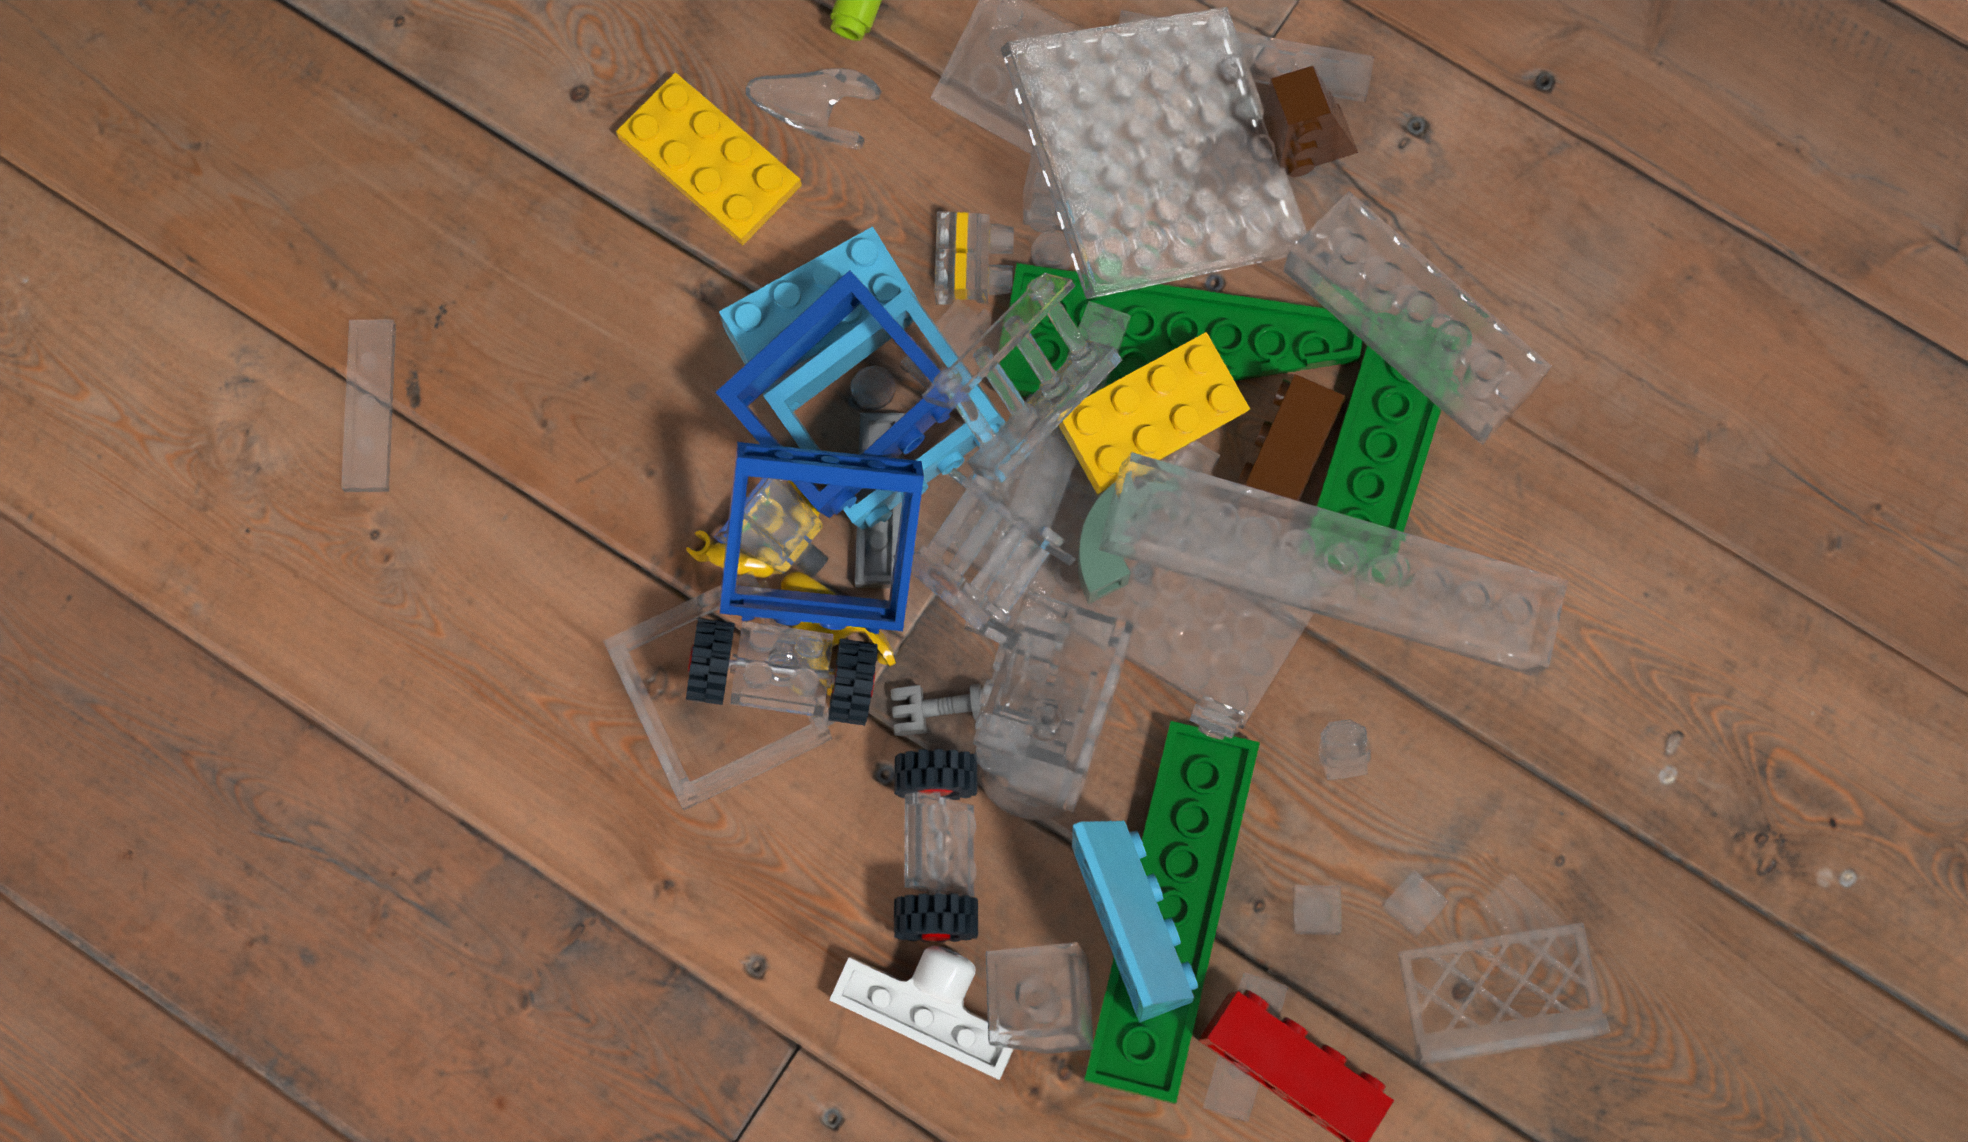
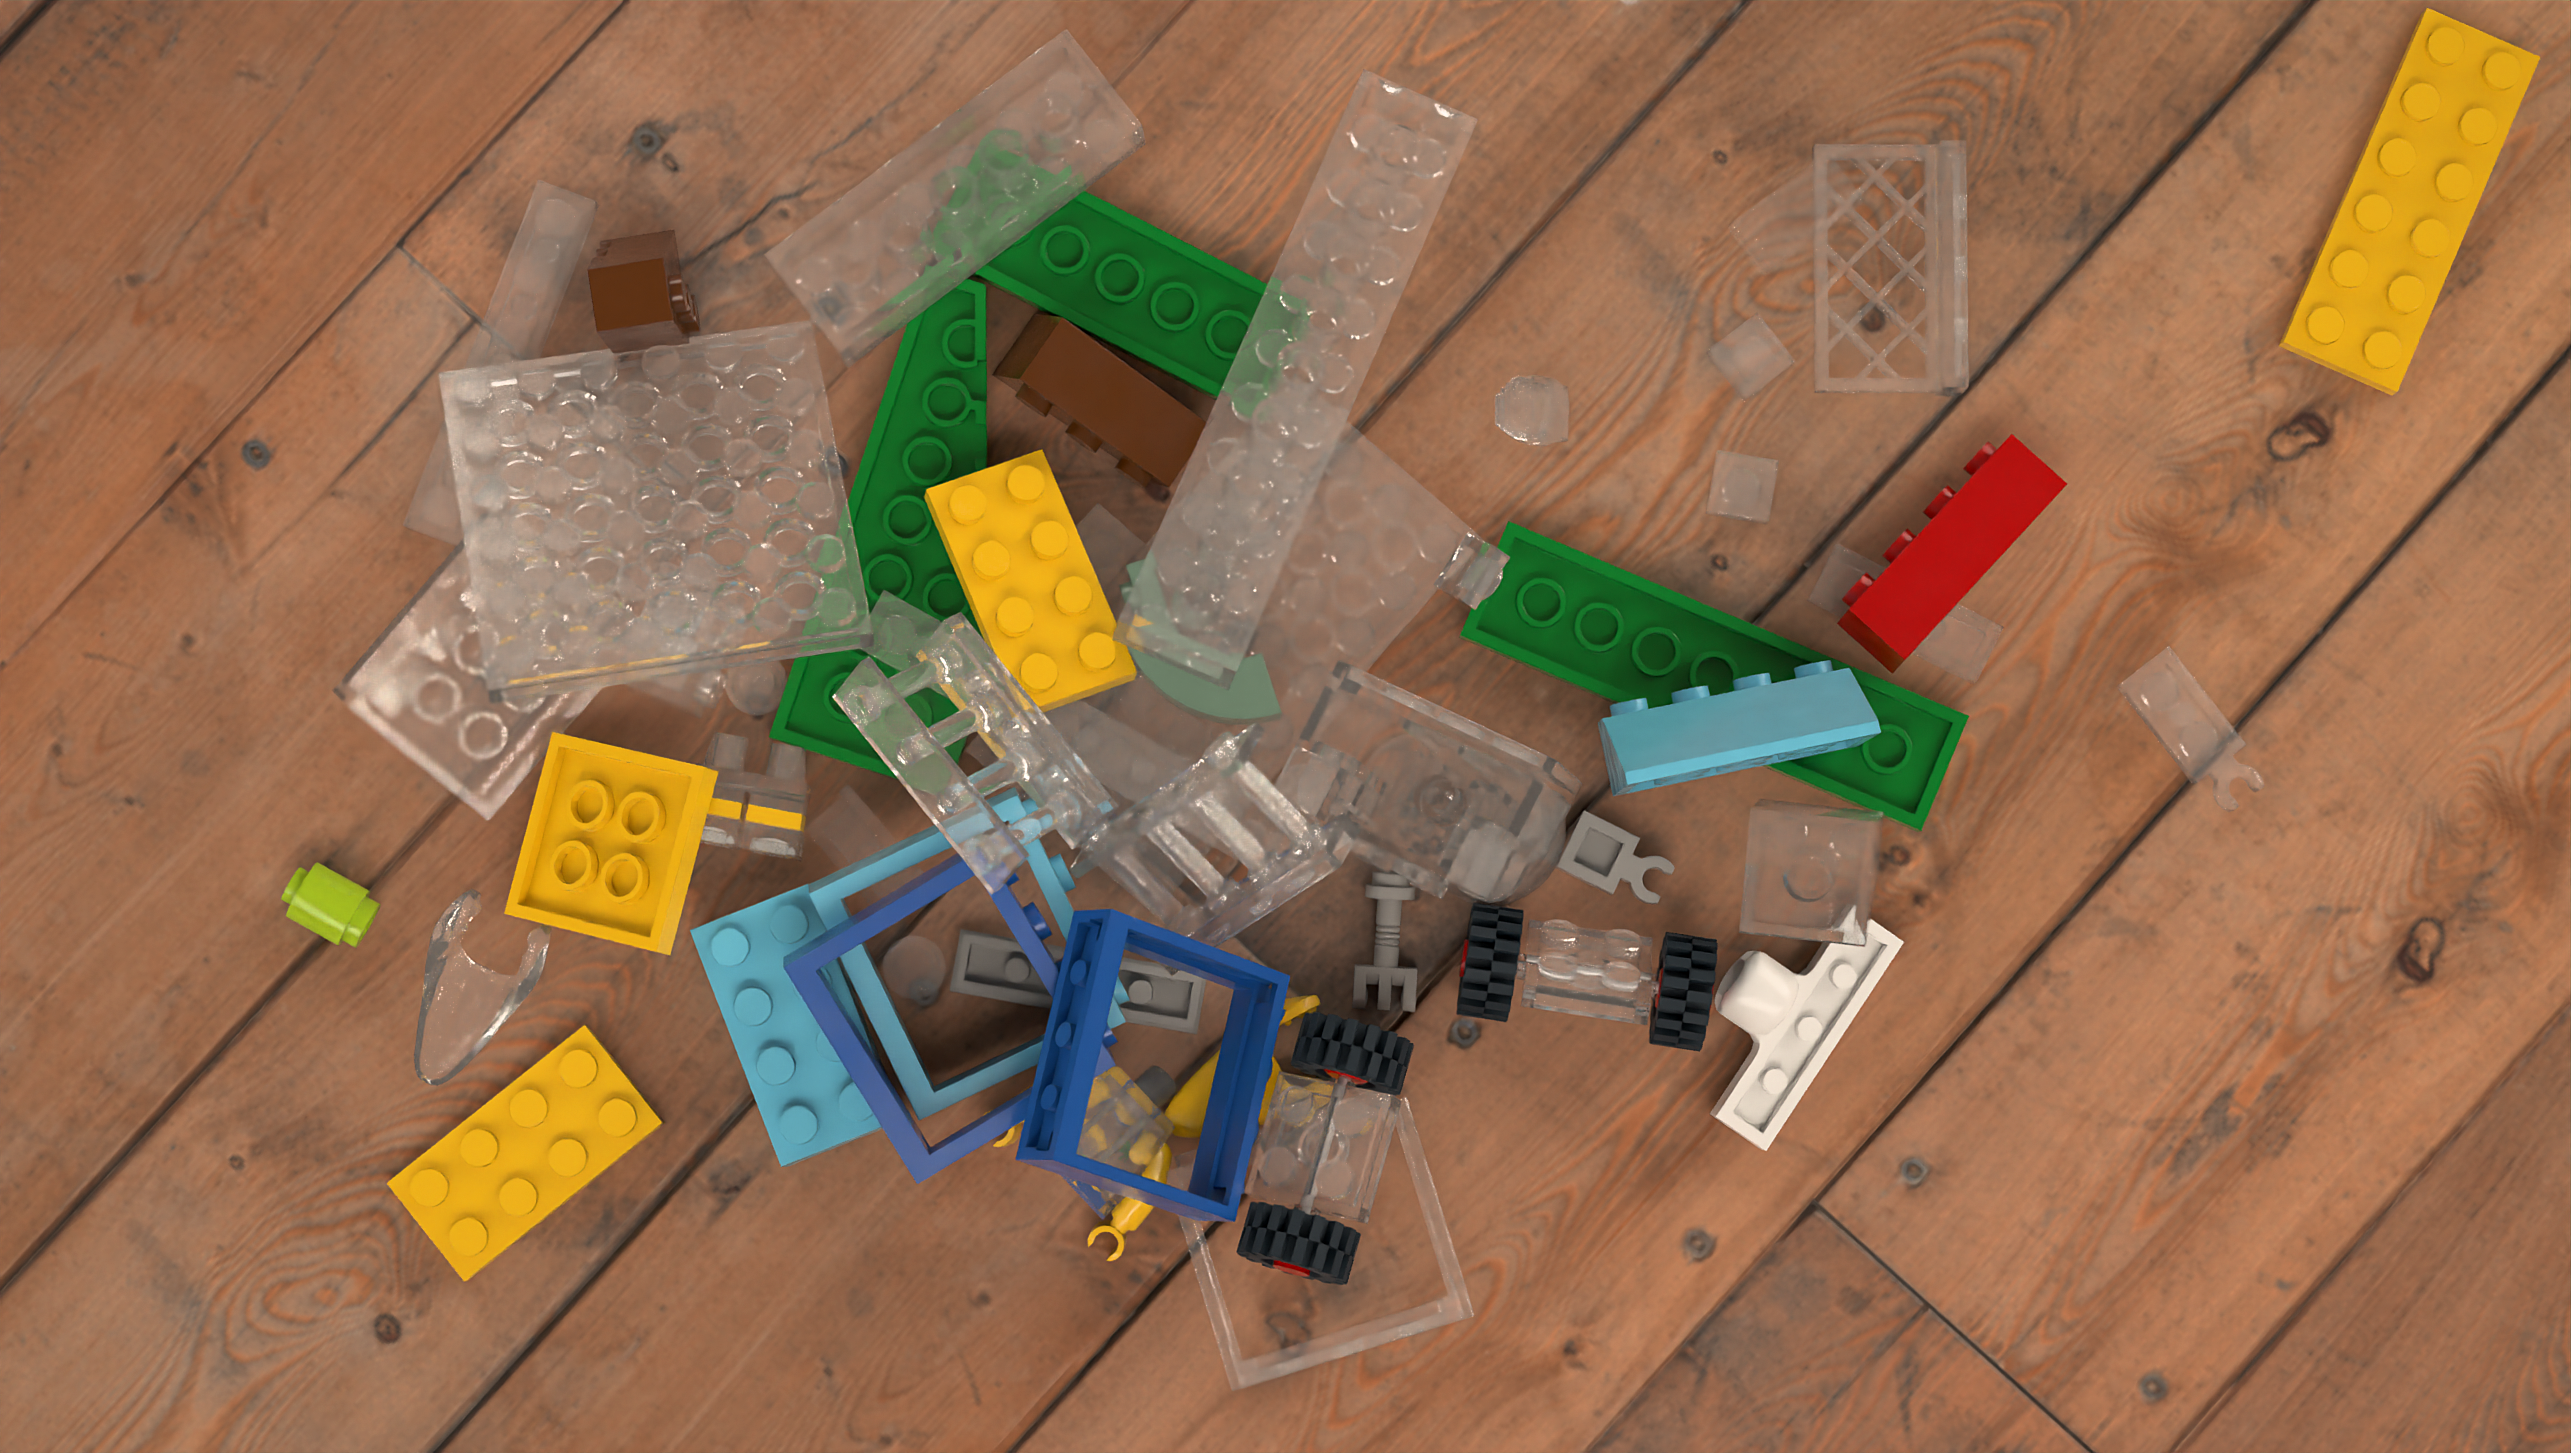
camera: 90 degrees left, 10 degrees up
none -> yellow plate [504,732,719,955]
none -> light grey plate [1555,811,1675,905]

